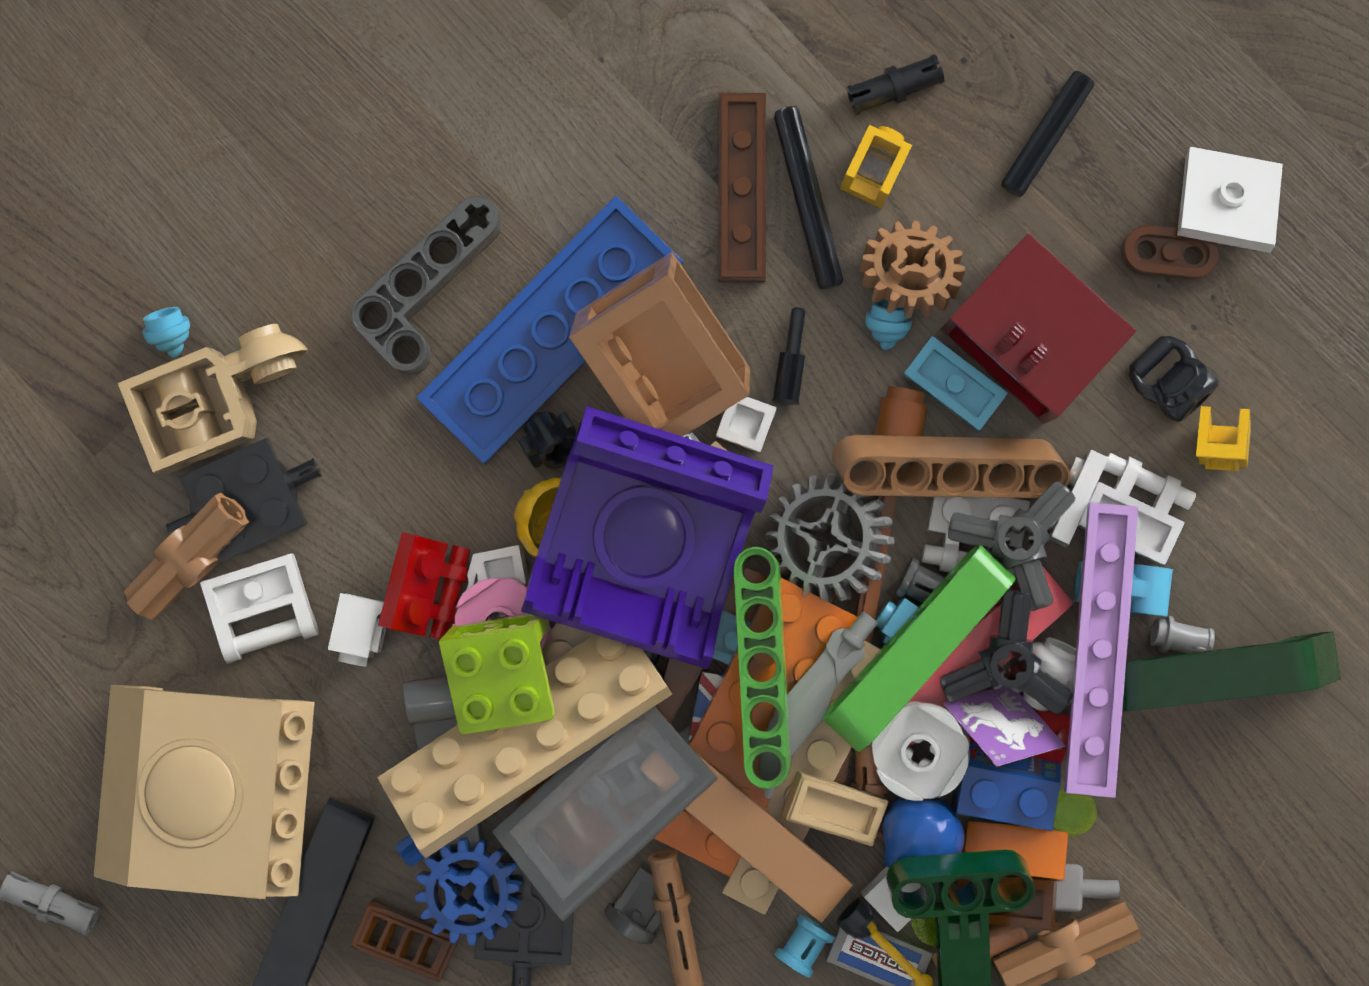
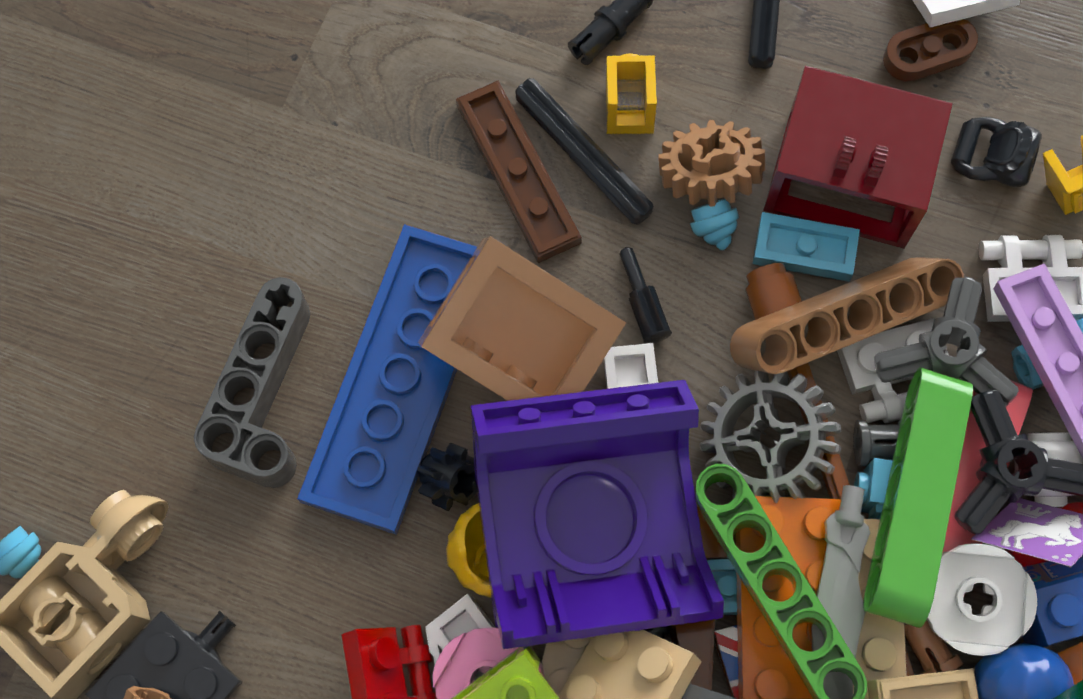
camera: 20 degrees left, 15 degrees down
white plate [1050,450,1109,547] -> none

